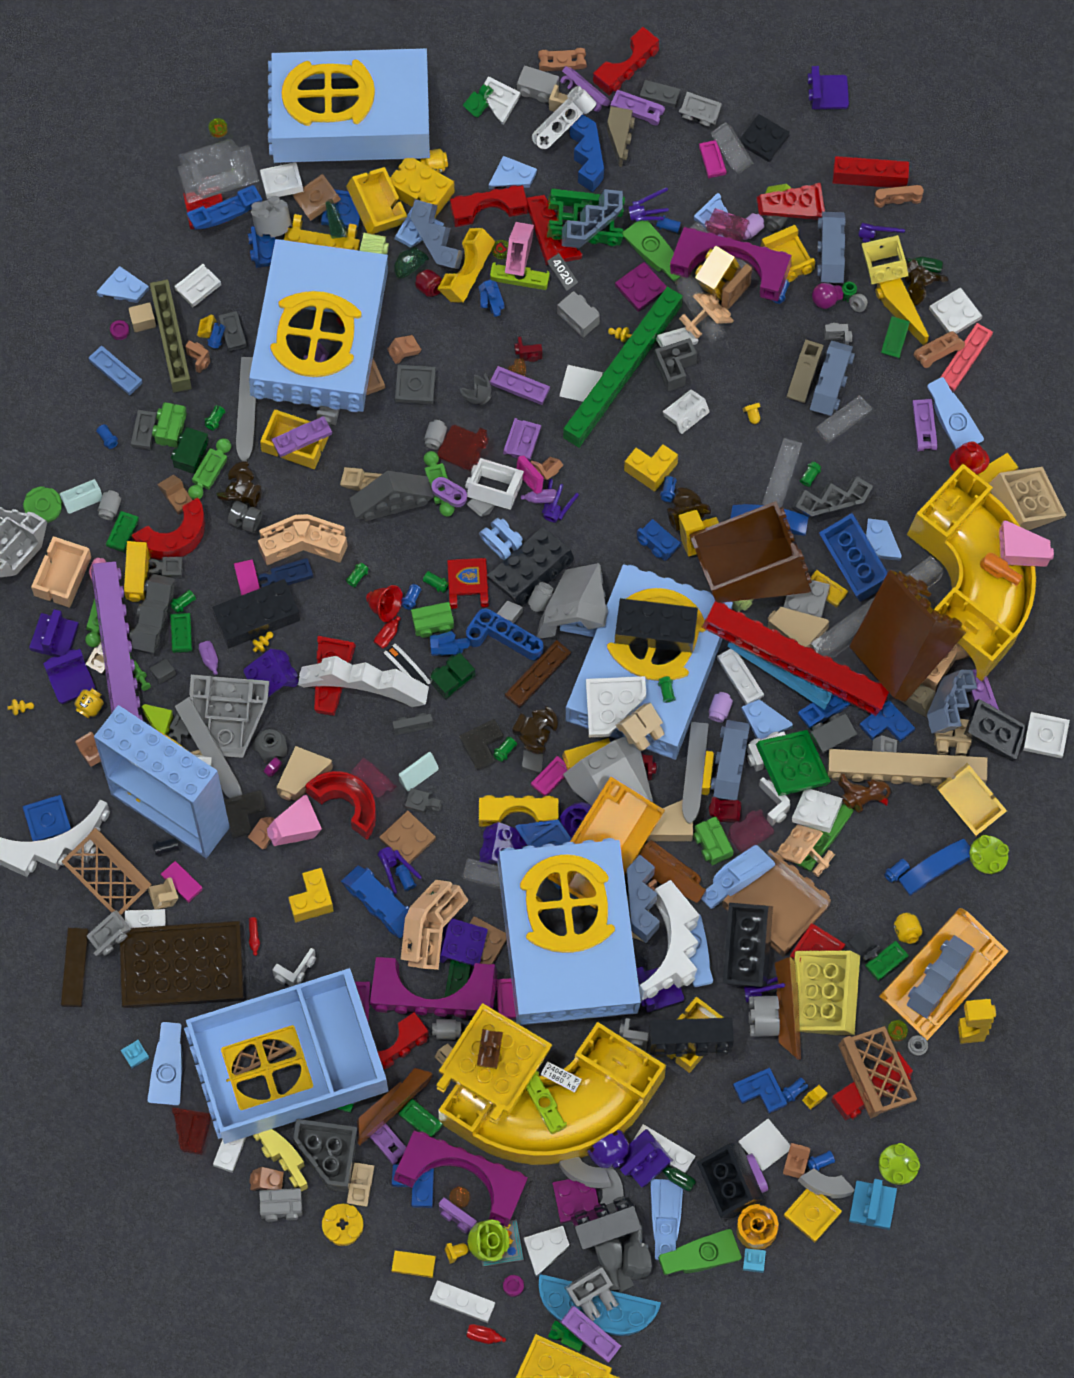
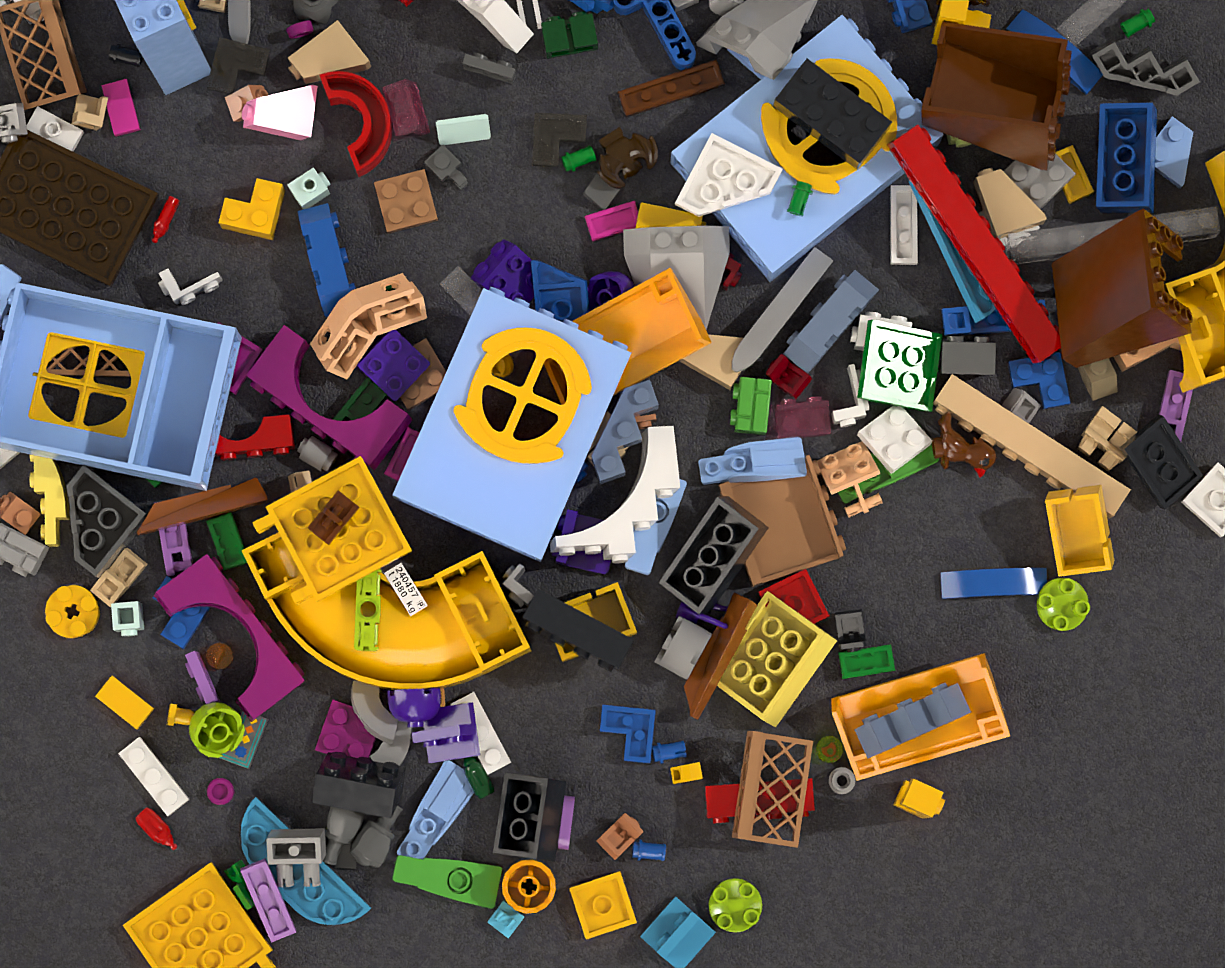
camera: 30 degrees right, 15 degrees up
dark purple plant [378,847,421,894] -> none
blue pin [395,864,416,891] -> none
yellow arch [479,795,558,827] -> none
white wing [524,1226,569,1277] -> none
tan hips [615,703,664,751] -> none
dark orange wedge [635,840,706,903] -> none
yellow tile [701,751,714,795] -> none
lavender brick [708,692,733,723] -> none
white sticker [738,1119,790,1171] -> none
light blue wing [741,699,793,739] -> none
light grey tile [798,1168,855,1198] -> none
blue pin [884,858,910,883] -> none
yellow head [893,913,923,944] -> none
sand blue brick [927,670,977,733] -> none
none -> light aqua brick [111,601,144,636]
none -> light aqua brick [287,167,331,209]

